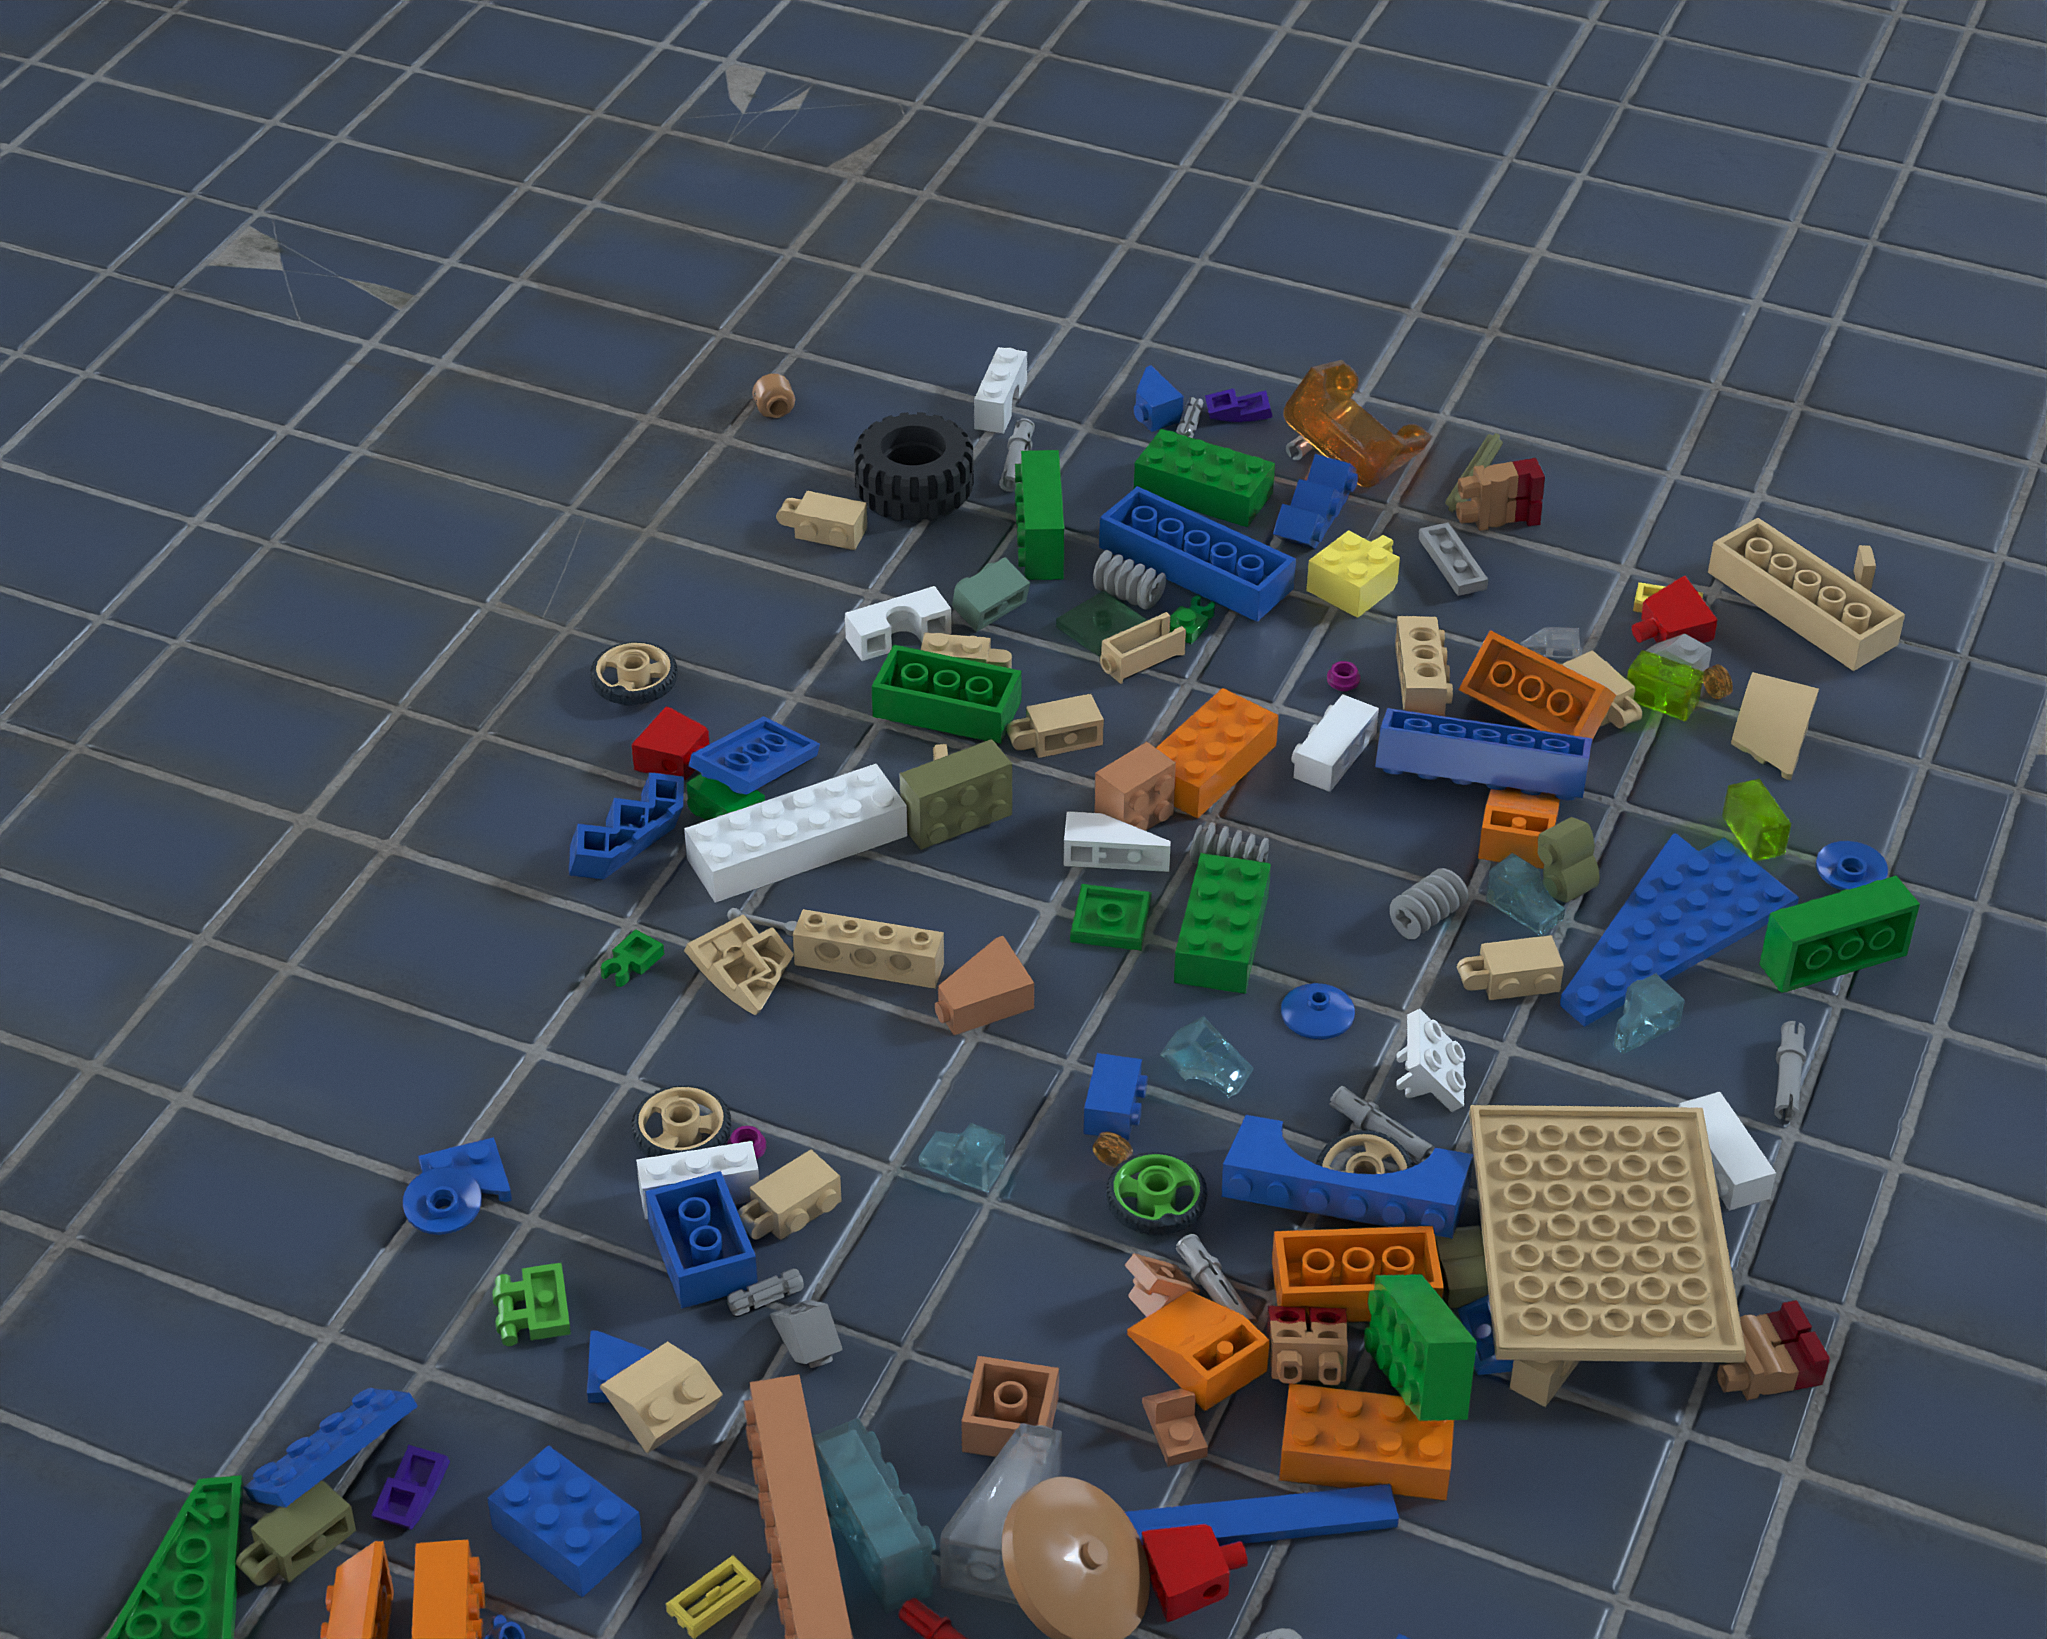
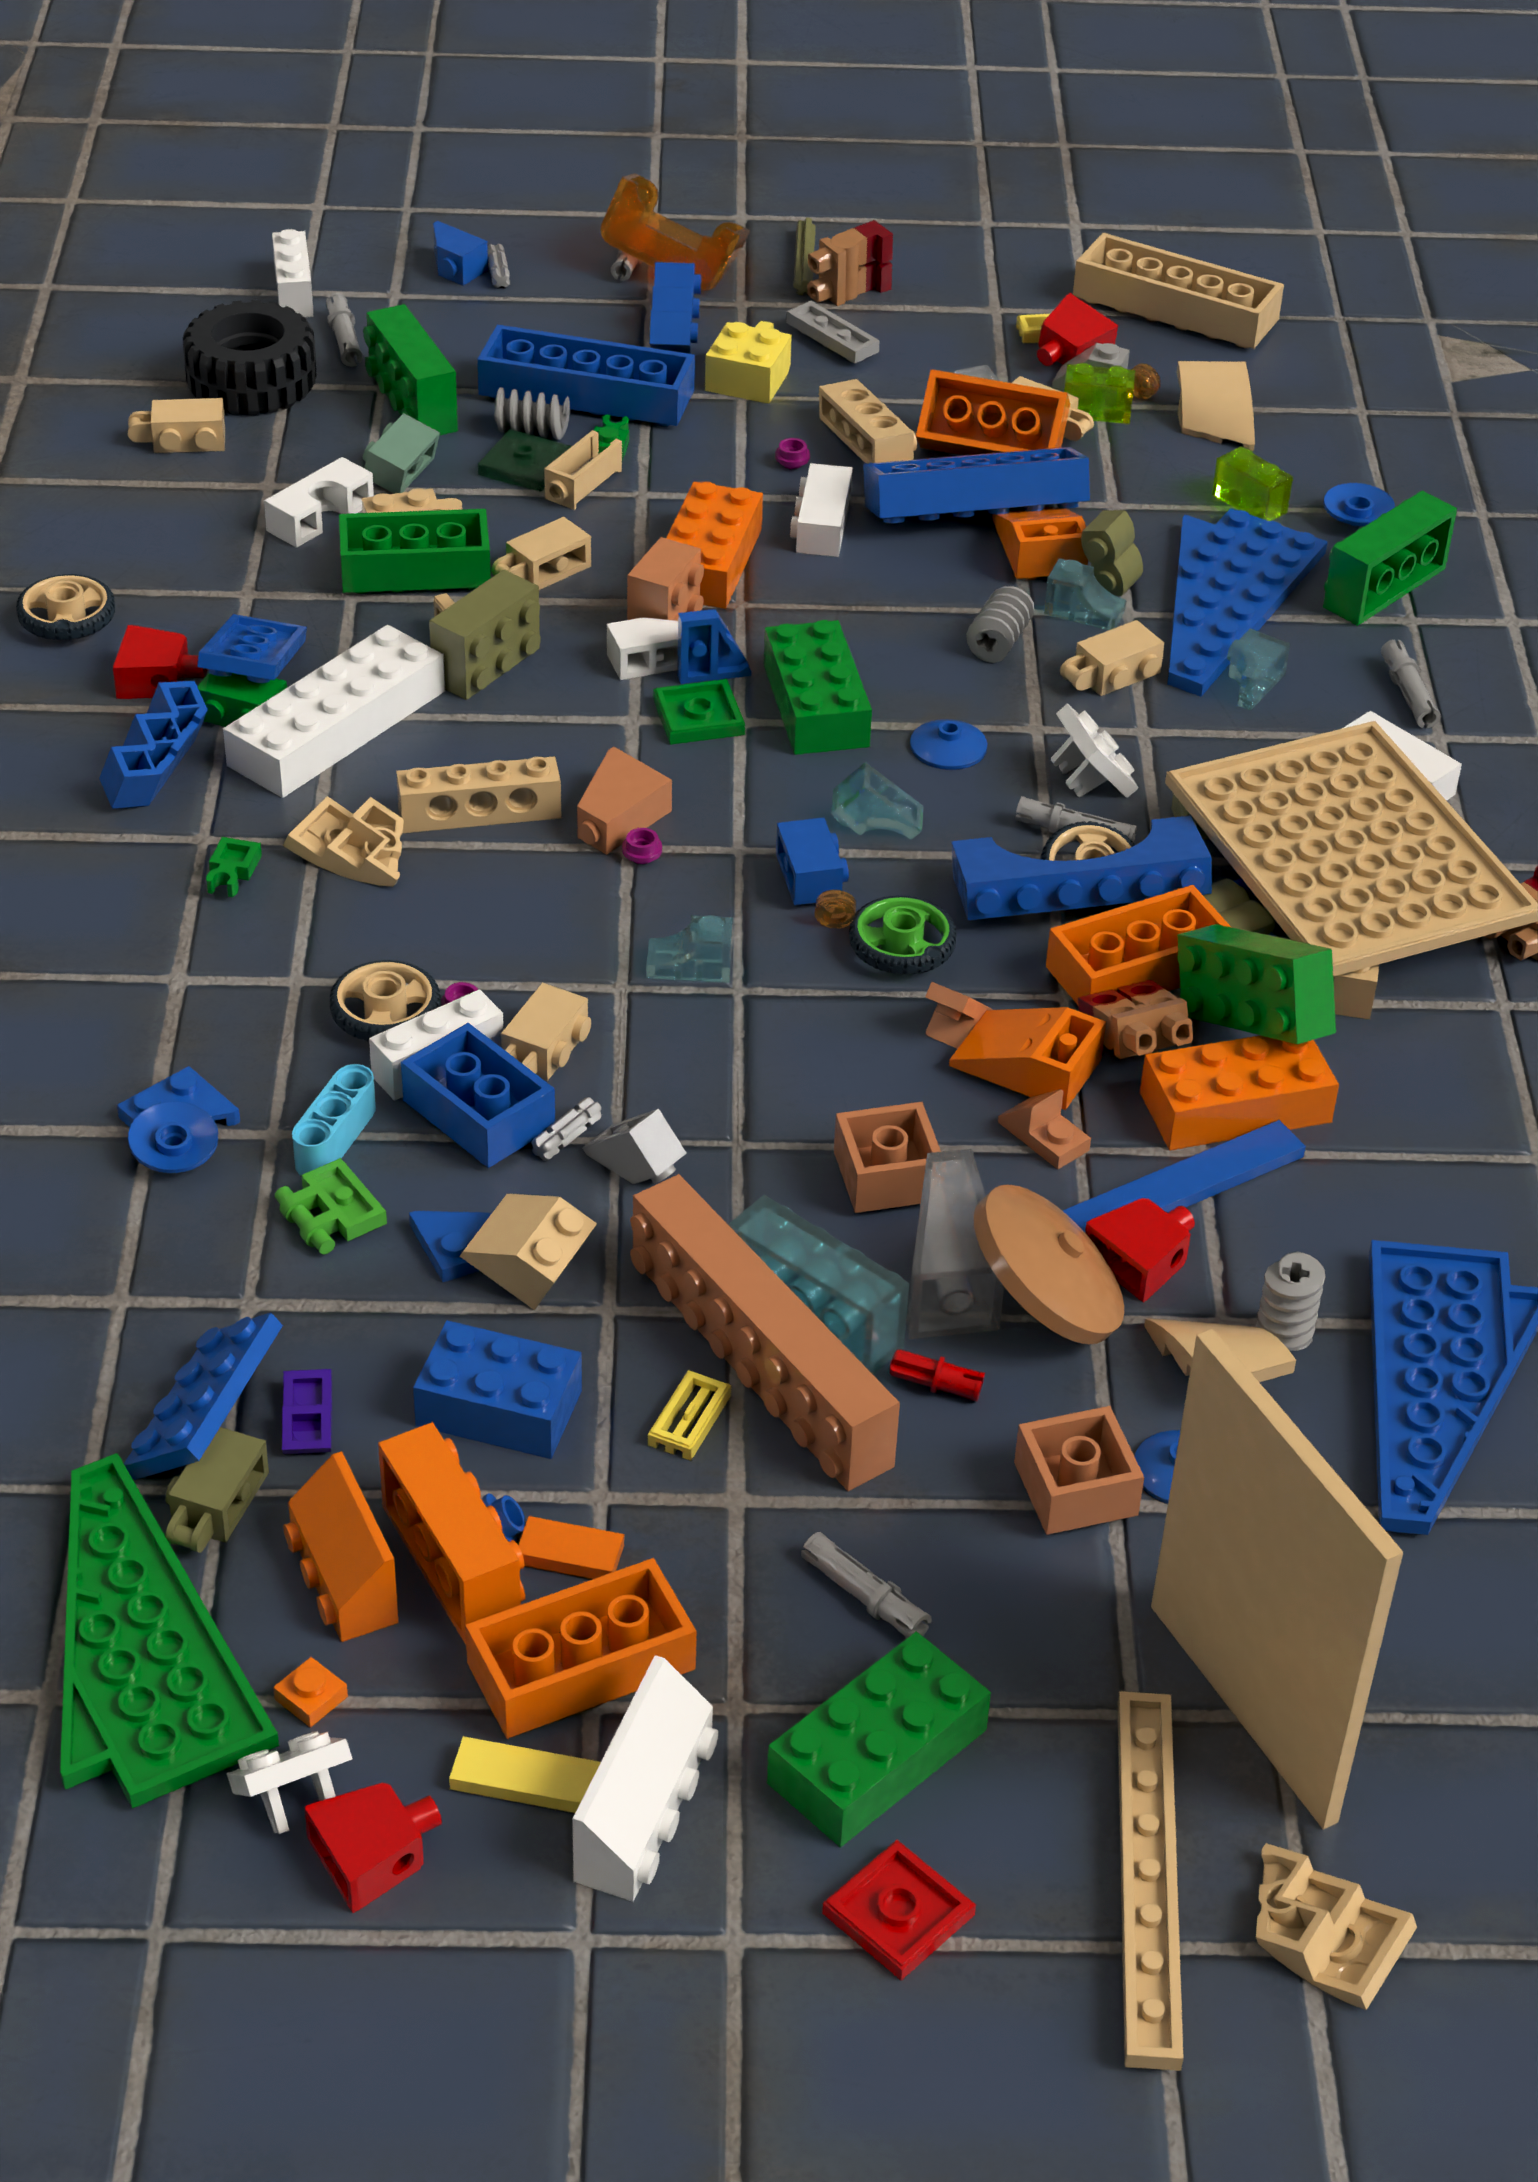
camera: 25 degrees left, 0 degrees up
light grey hinge [727,908,797,936] -> none
medium nougat head [752,374,795,418] -> none
green brick [1134,429,1275,528] -> none
light grey pin [1176,1234,1258,1327] -> none
light grey piece [1190,822,1269,864] -> none
dark purple slope [1205,388,1273,422] -> none
tan tile [1853,545,1876,591] -> none
none -> medium azure beam [292,1064,376,1175]
none -> magenta plate [622,828,662,864]
none -> blue wing [677,609,752,684]

